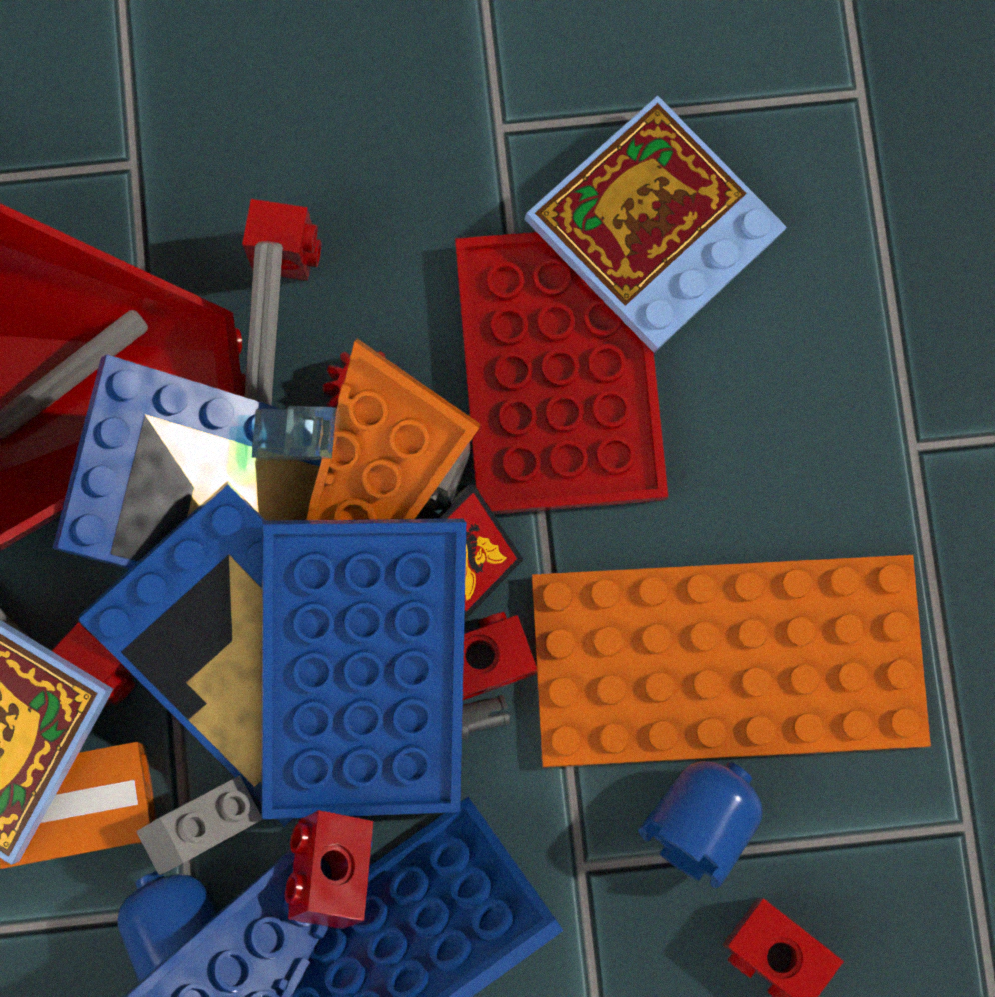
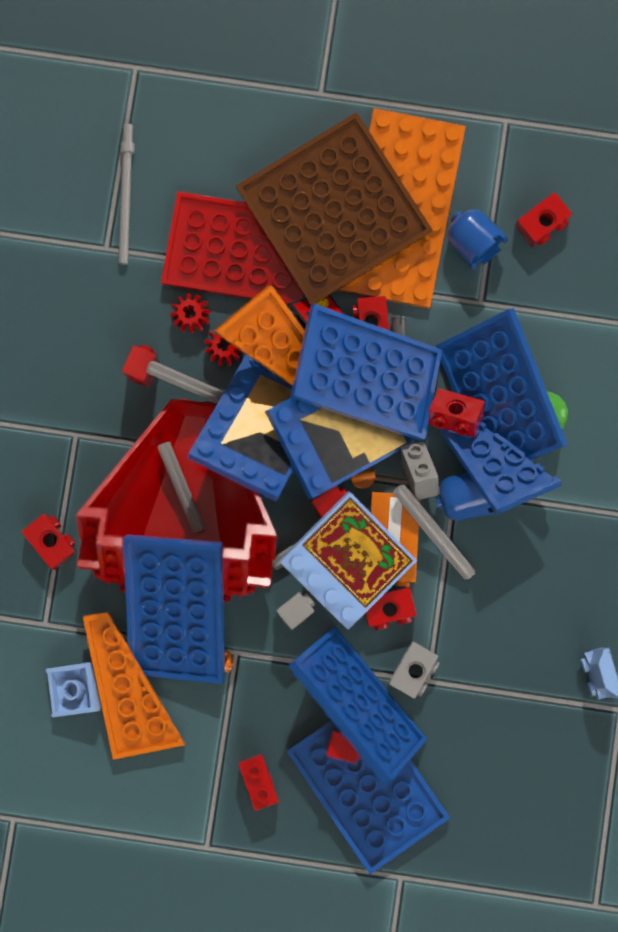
camera: 75 degrees left, 5 degrees up
clear light blue slope [251,406,336,460] -> none
plate [524,96,787,353] -> none
none -> light grey bar [118,124,135,265]
none -> red gear [170,293,211,334]
none -> reddish brown plate [236,112,433,306]
none -> orange plate [351,467,376,489]
none -> light grey axle [393,485,475,580]

